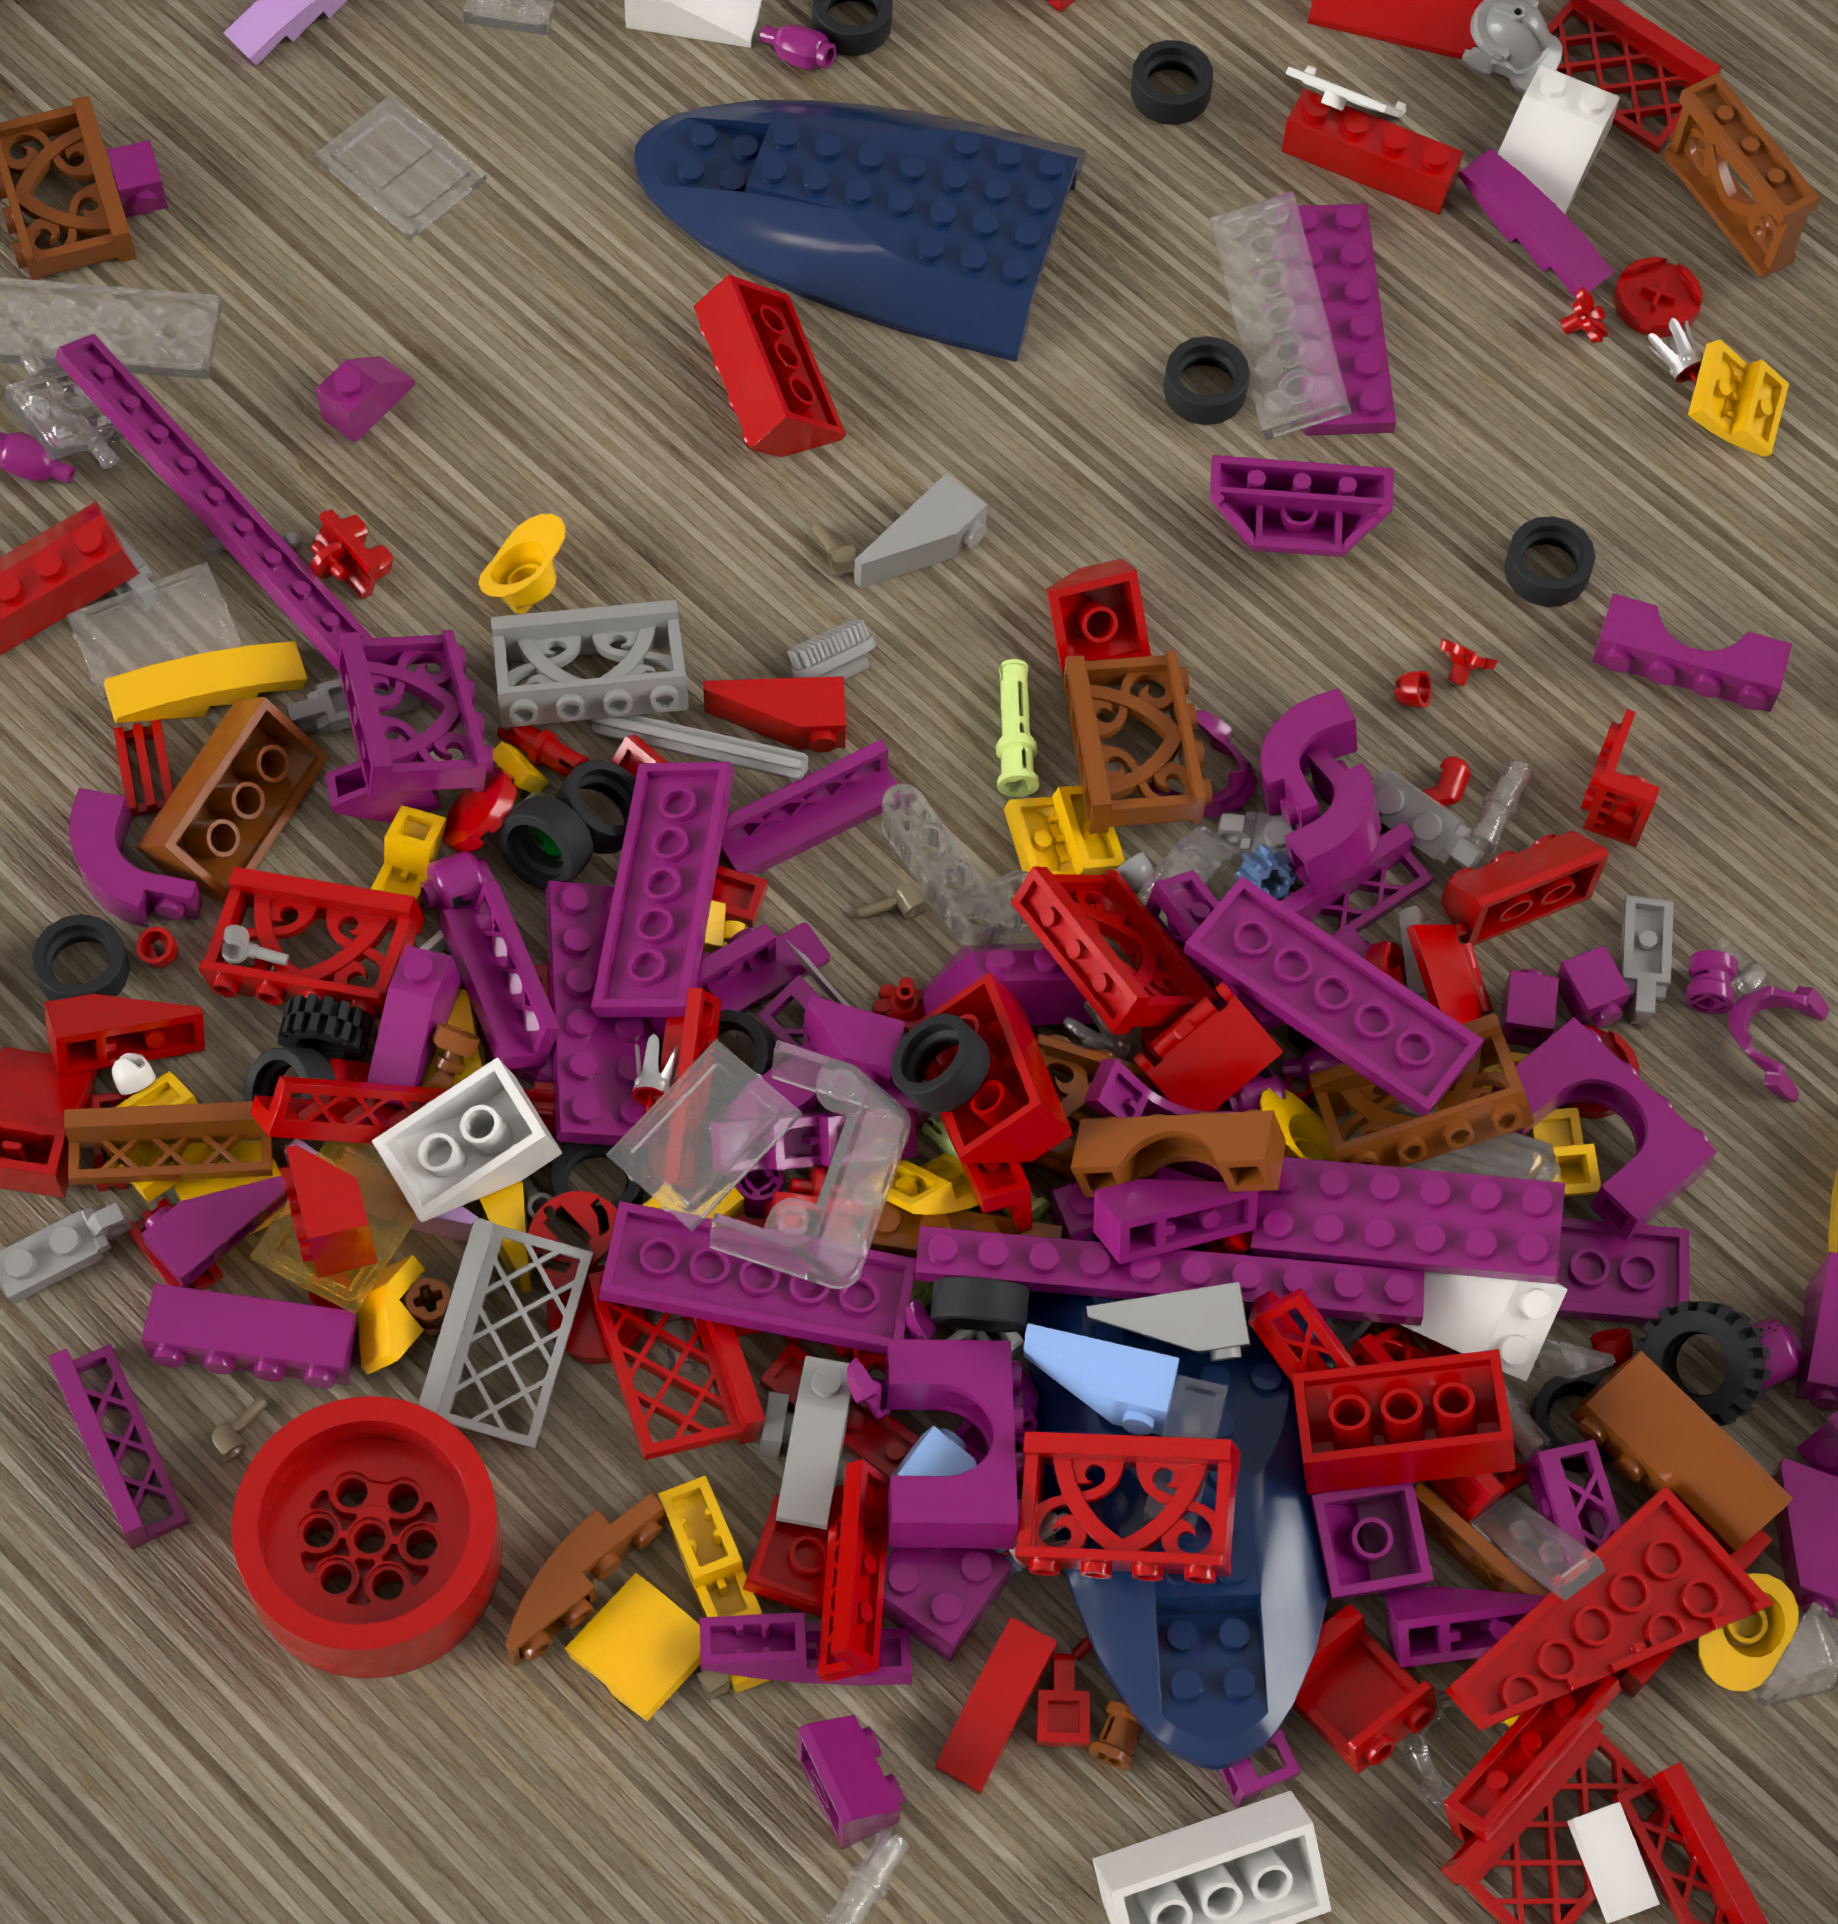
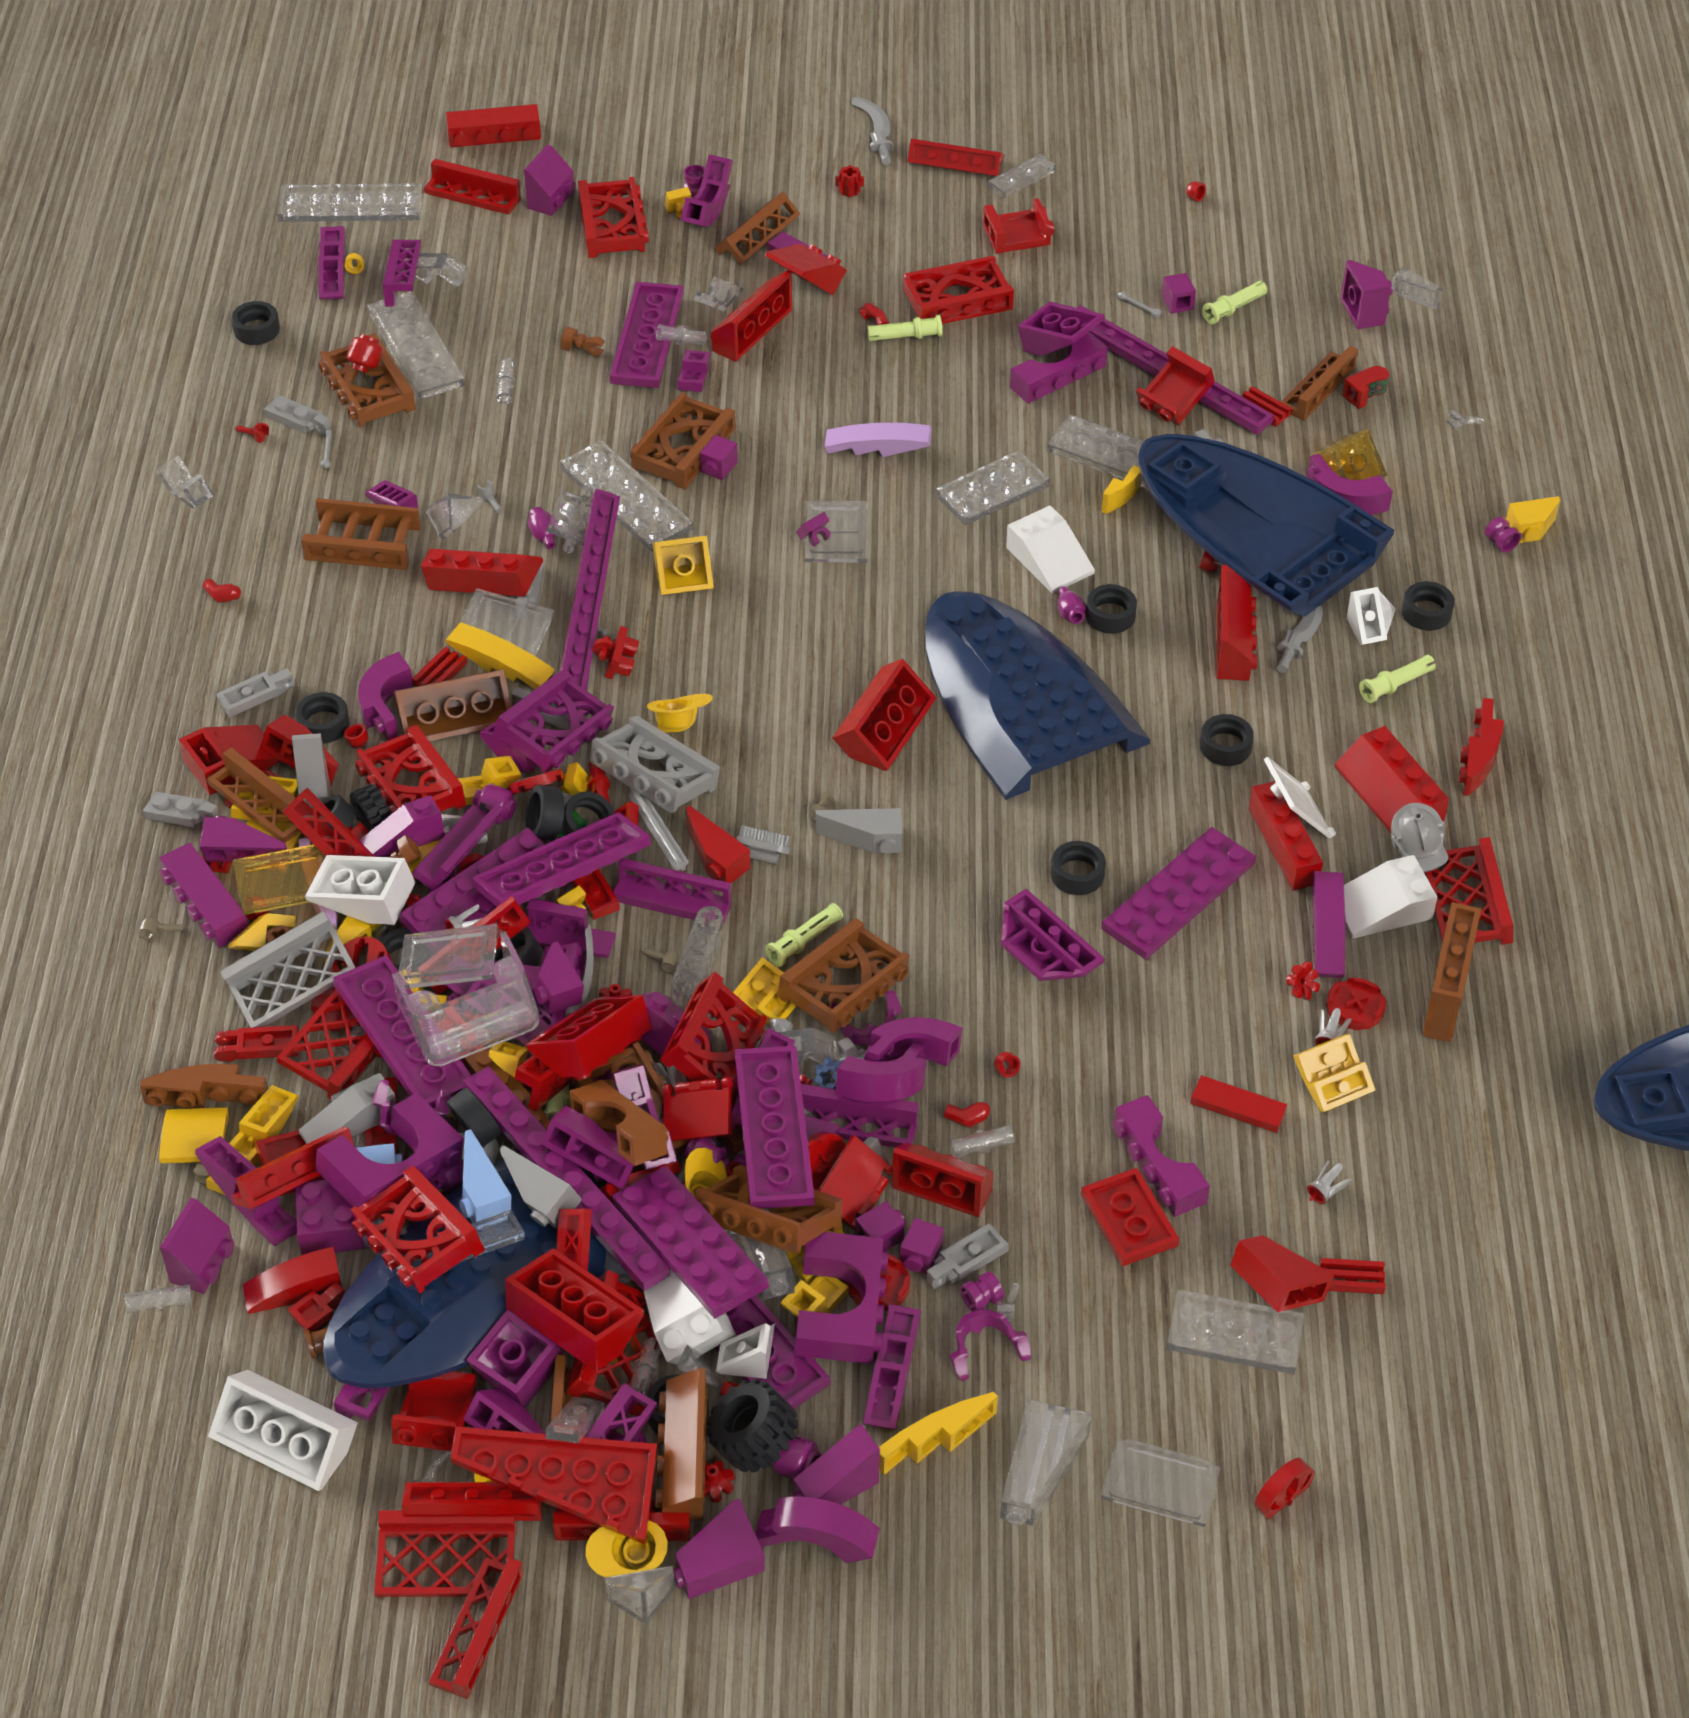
camera: 50 degrees right, 15 degrees down
magenta fence [48,1344,189,1549] -> none
white hinge [111,1053,156,1095] -> none
light grey hand [222,925,289,966] -> none
red wheel [232,1396,503,1679] -> none
red slope [280,1145,378,1278] -> none
magenta slope [316,356,415,443] -> none
black tyre [891,1013,991,1114] -> none
red slope [1046,558,1151,678] -> none
clear plate [1210,191,1352,440] -> none
light grey hinge [1373,768,1486,868] -> none
red plant [1440,638,1498,686] -> none
black tyre [1504,516,1596,607] -> none
white tile [1567,1802,1660,1923] -> none
red bracket [1580,709,1660,847] -> none
none -> red hinge [213,1025,299,1062]
none -> light grey slope [292,733,331,809]
none -> yellow slope [652,536,714,595]
none -> white slope [716,1323,775,1379]
none -> magenta tile [796,512,831,547]
none -> magenta slope [863,1304,921,1431]
none -> red plate [1081,1167,1180,1267]
none -> red tile [1190,1075,1288,1133]

